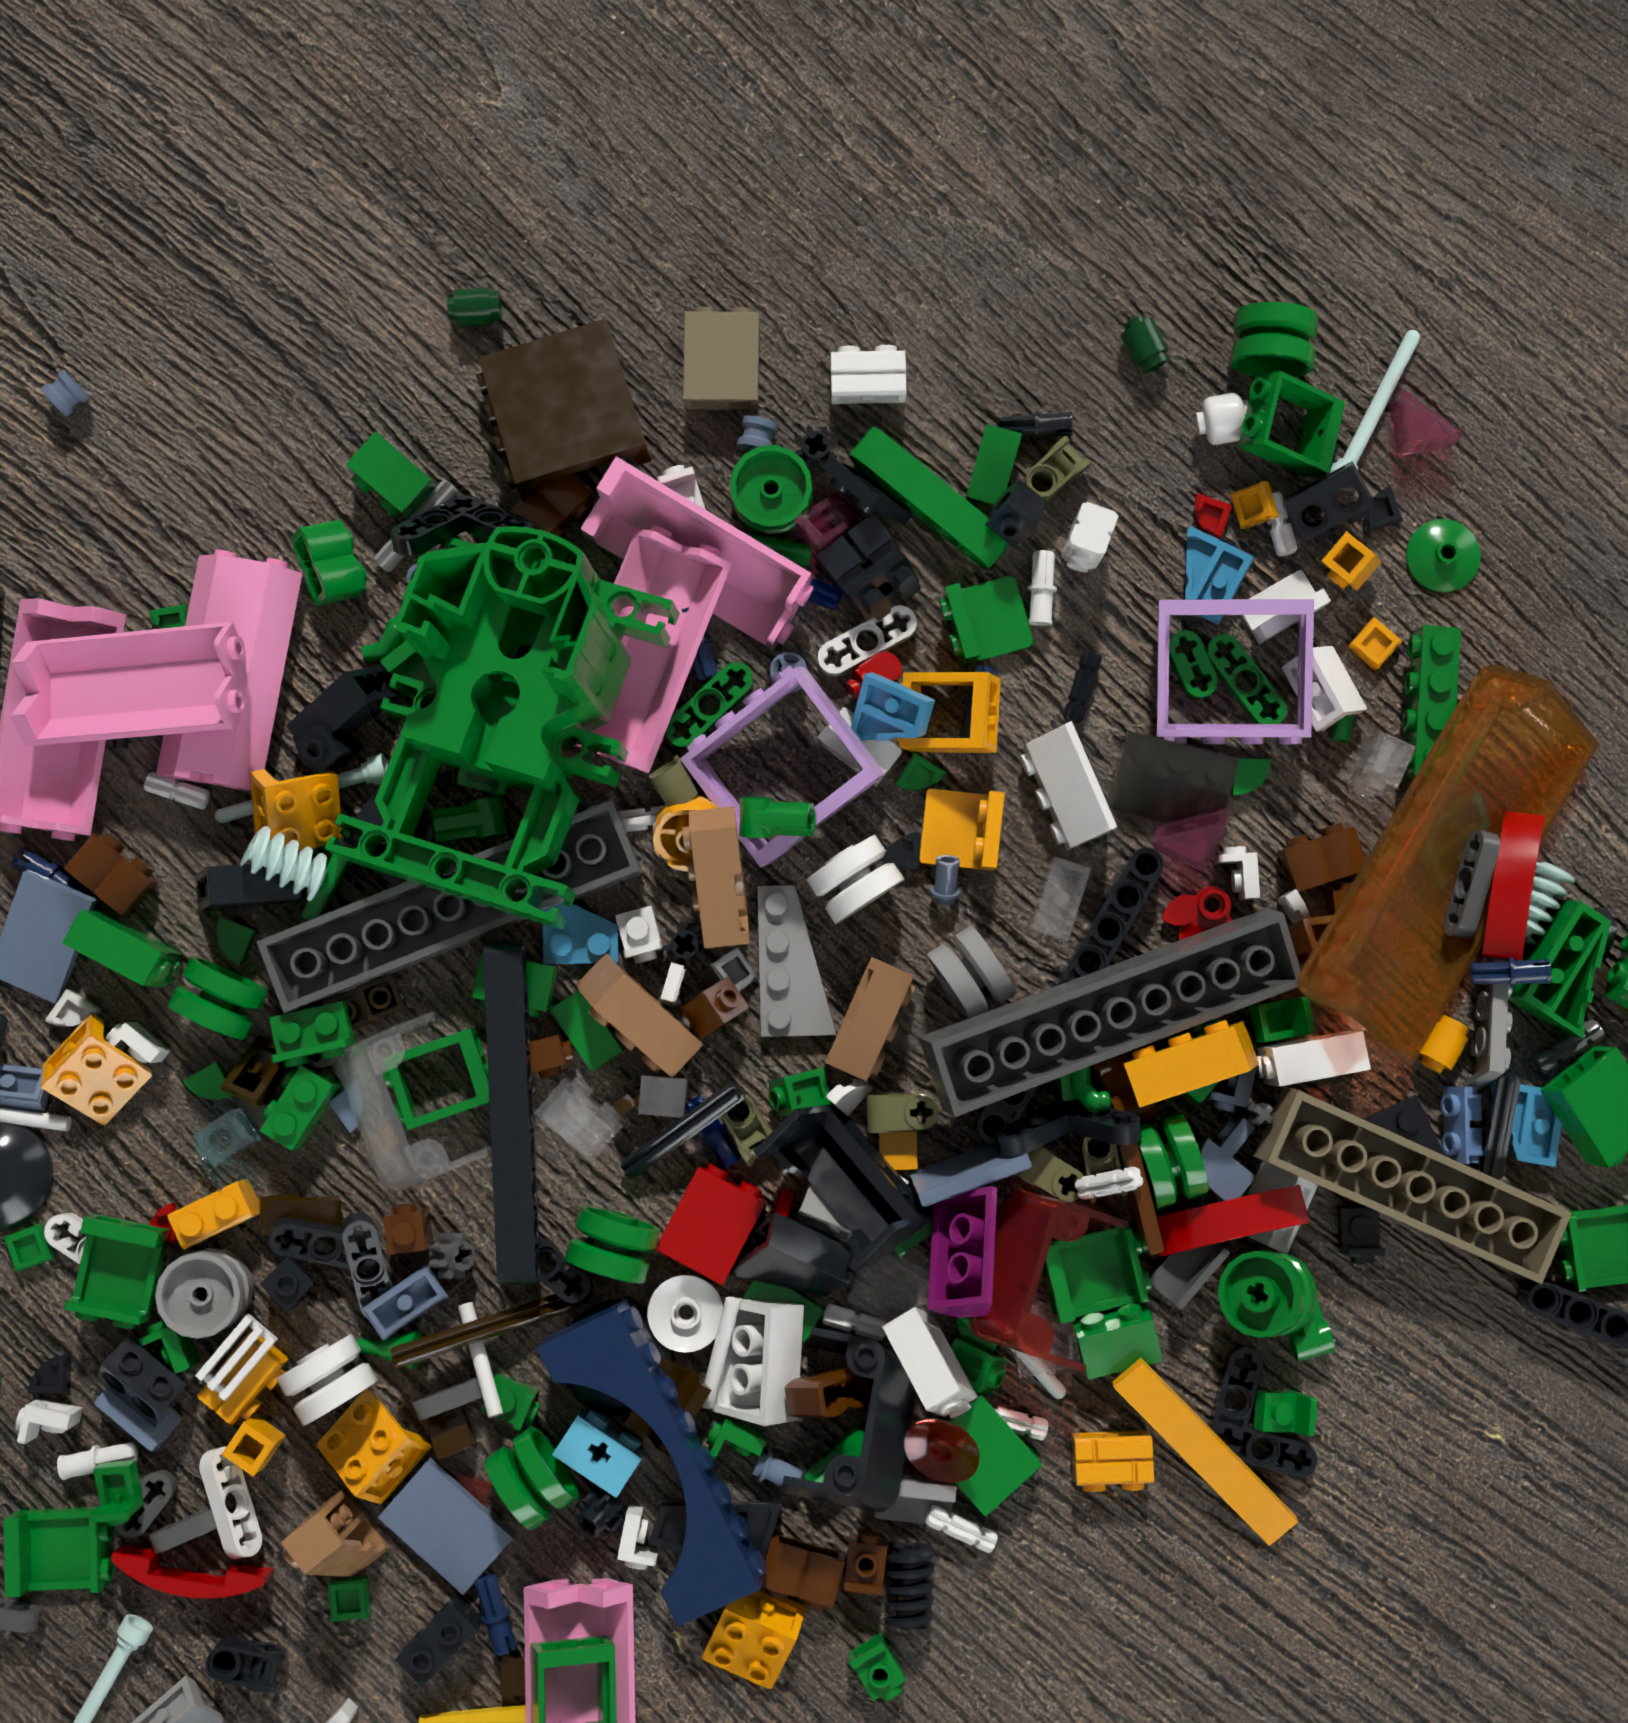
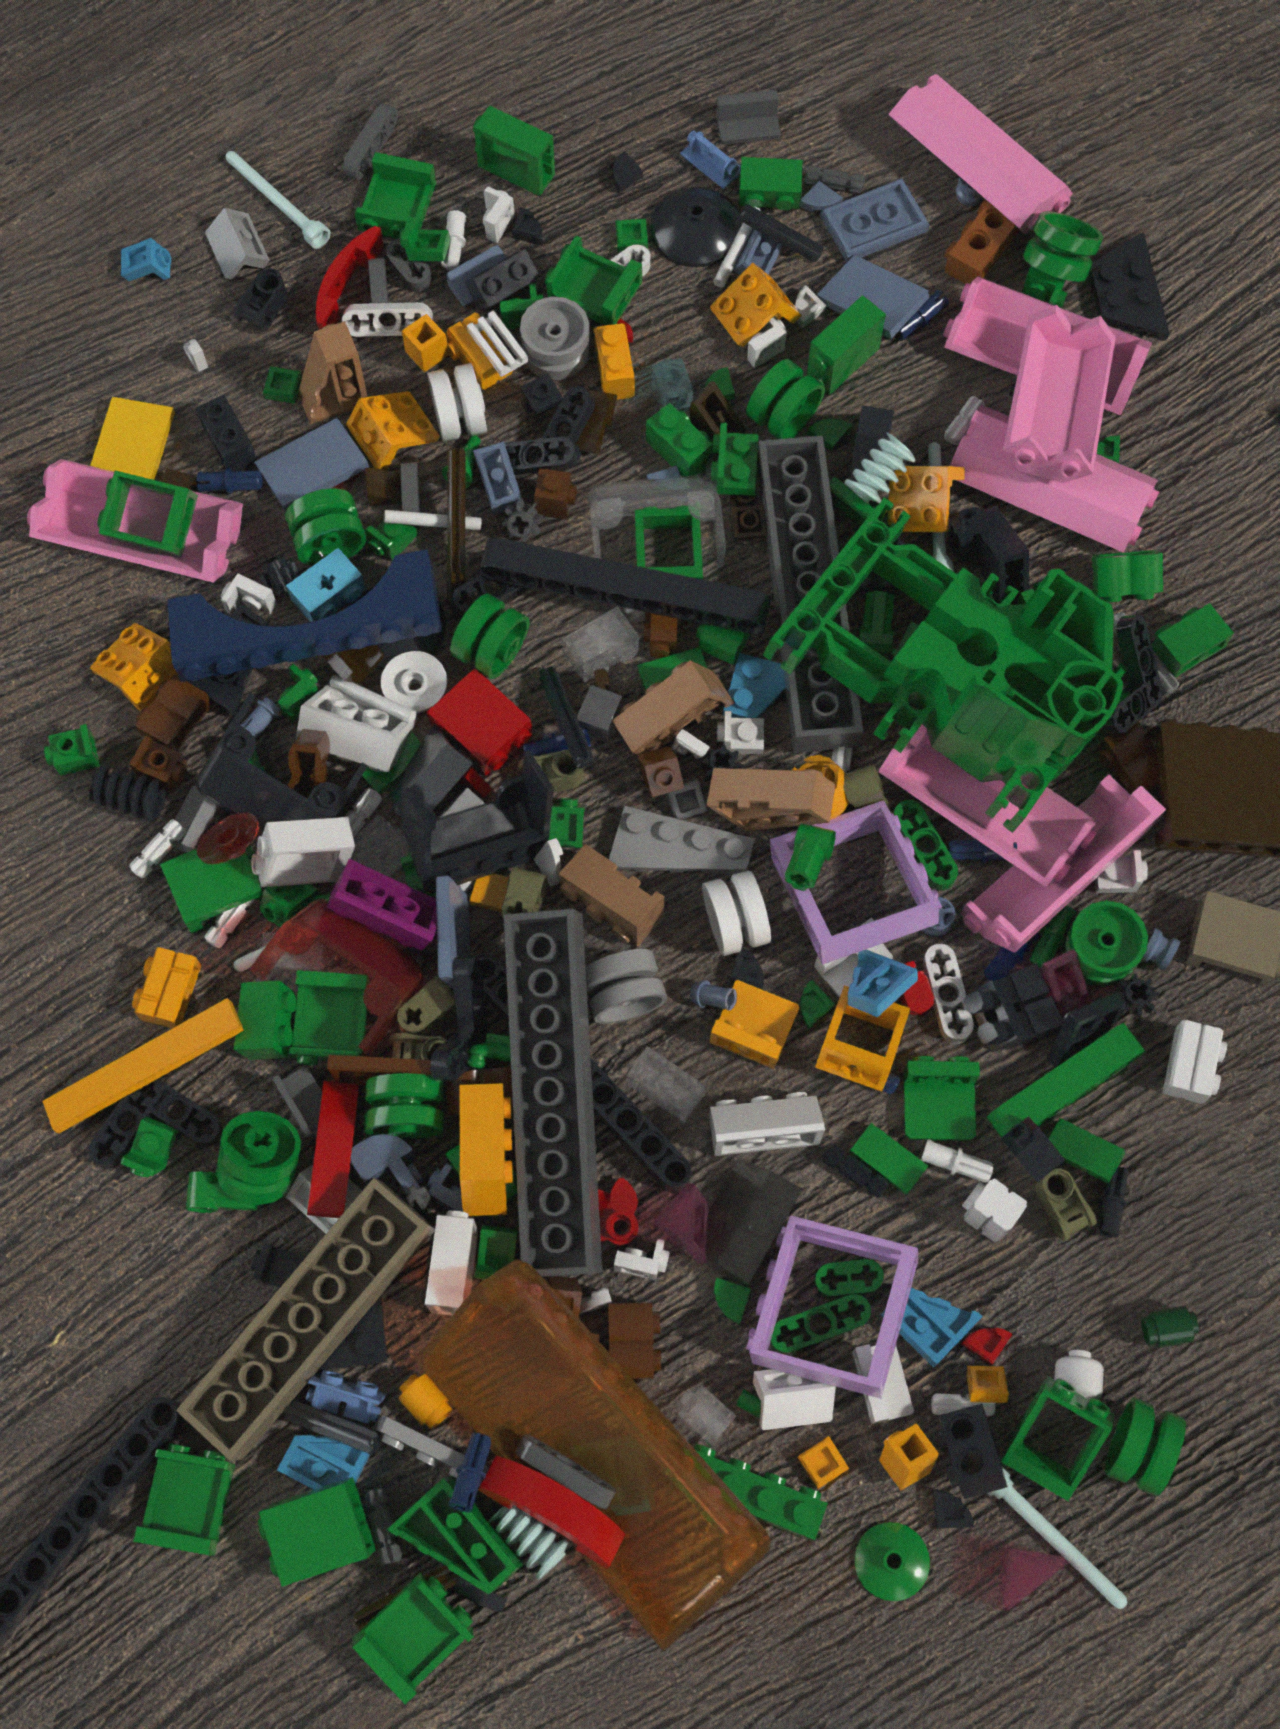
camera: 105 degrees right, 15 degrees down
reddish brown brick [64,833,158,917] -> none
white axle [1075,1167,1143,1200] -> none
none -> green tile [849,1123,928,1196]

